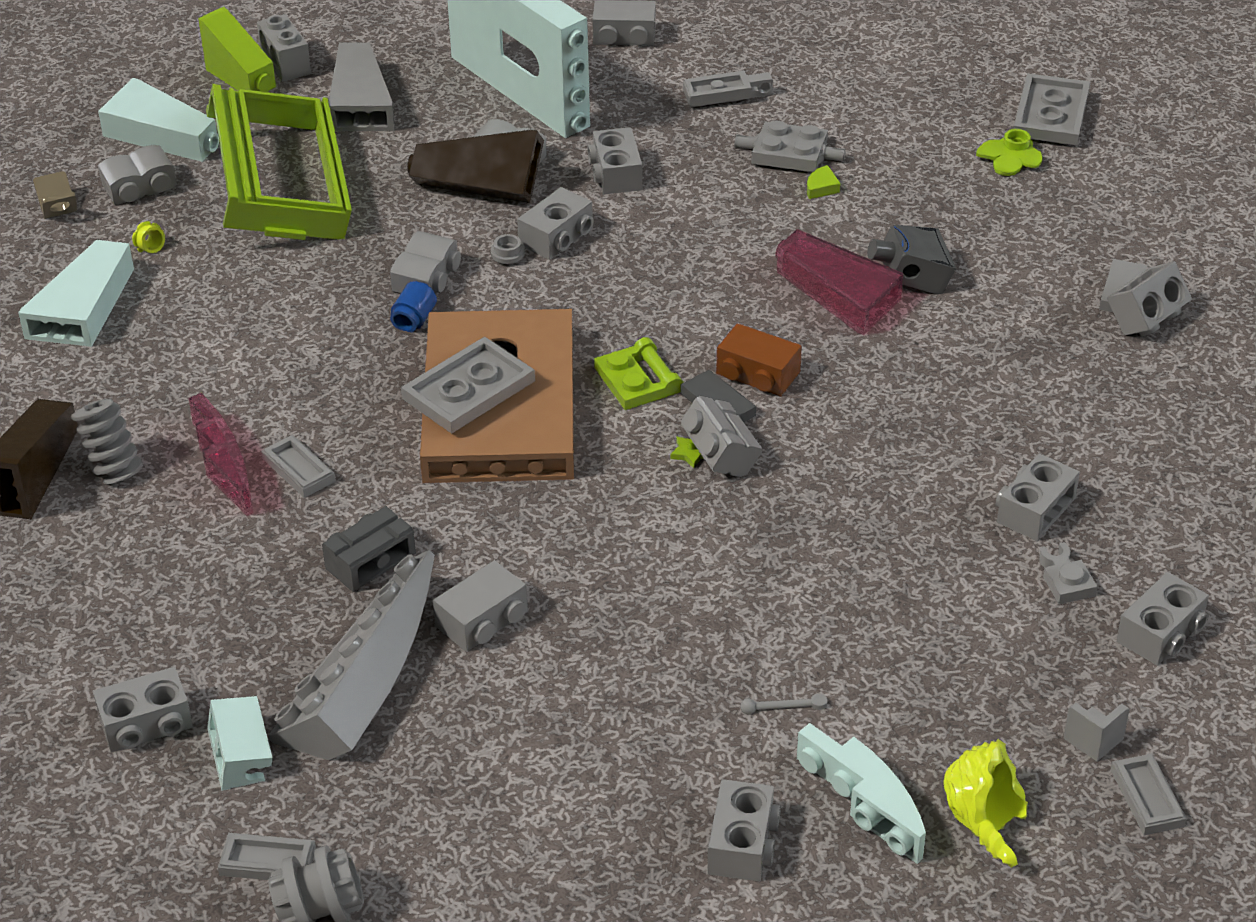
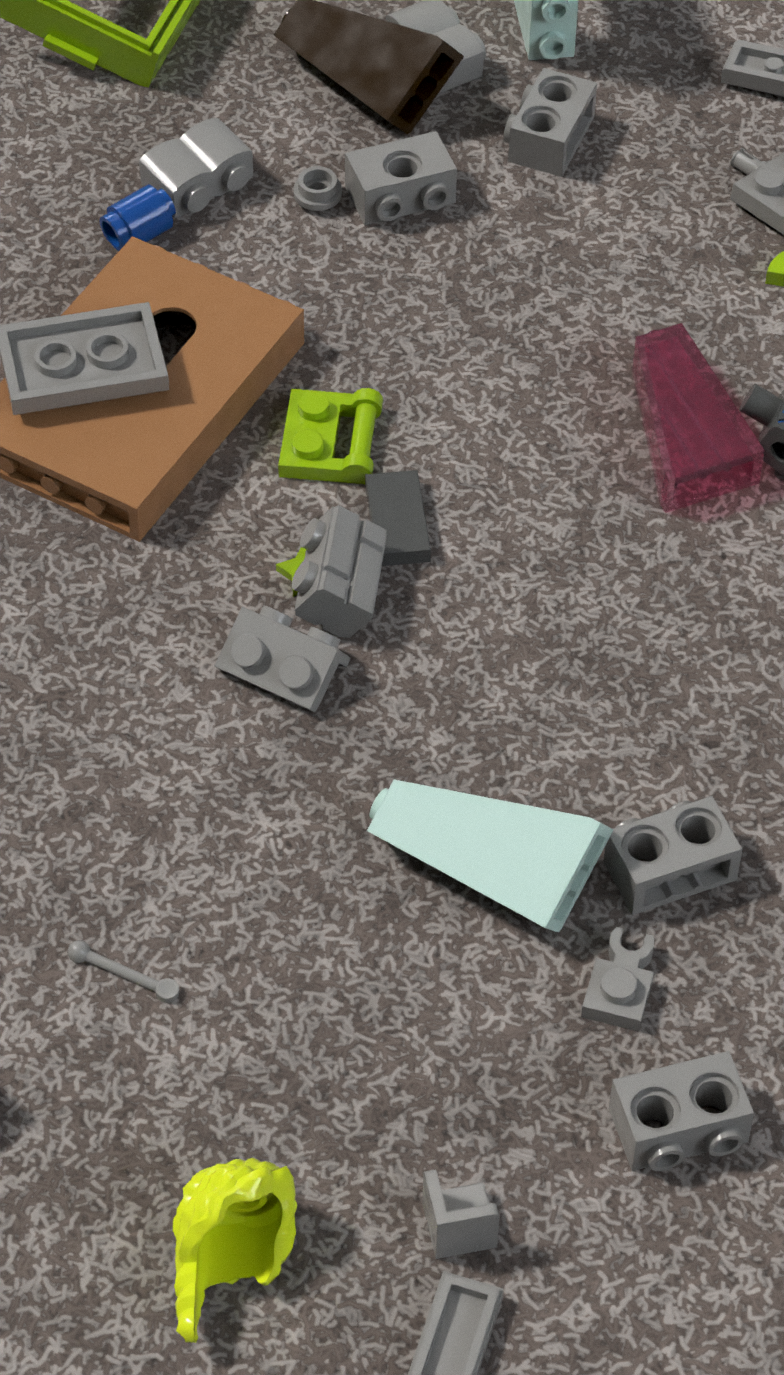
camera: 30 degrees right, 10 degrees up
dark orange brick [716,323,802,396] -> none
light aqua slope [797,723,926,864] -> none
none -> light grey bracket [214,605,351,712]
none -> light aqua slope [367,779,614,933]

